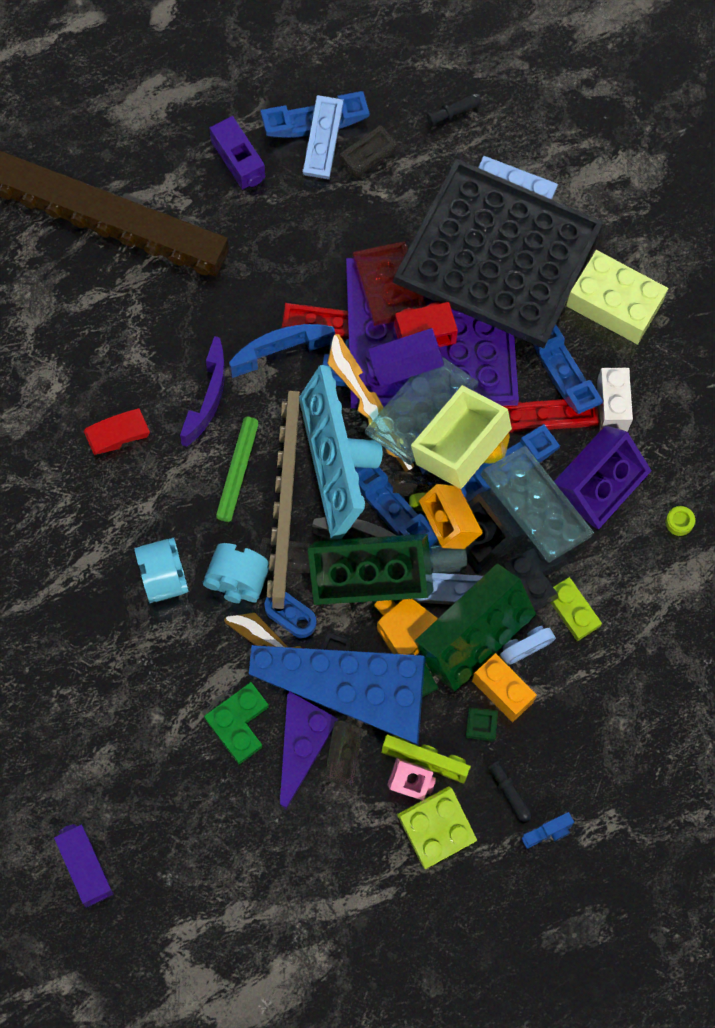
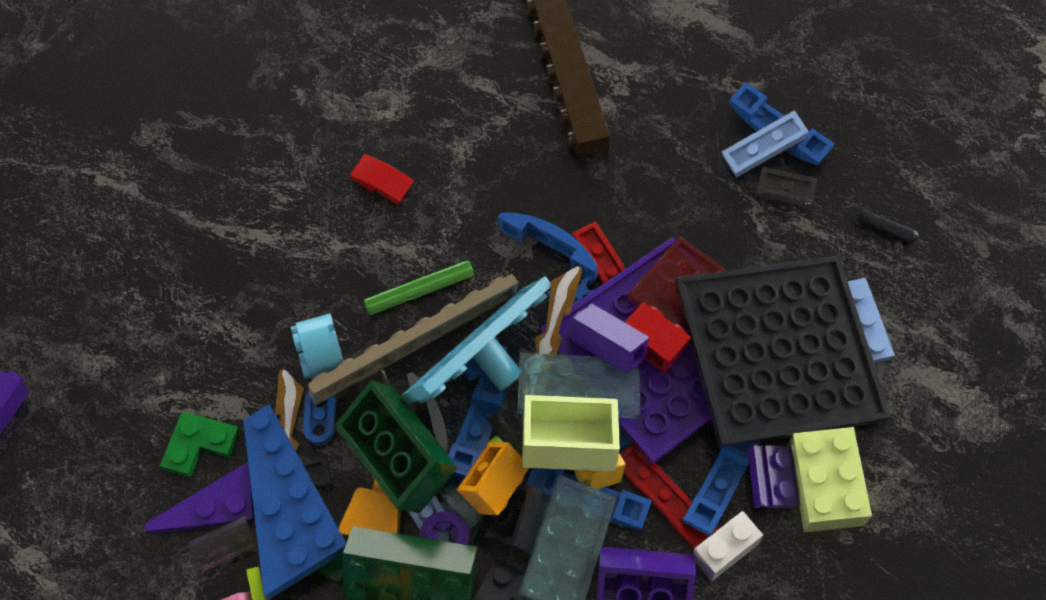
camera: 60 degrees right, 5 degrees down
medium azure brick [135,538,189,603] -> none
dark purple slope [180,336,225,447] -> none
dark purple brick [210,116,265,190] -> none
none -> dark purple gear [419,511,470,545]
none -> dark purple plate [747,445,799,509]

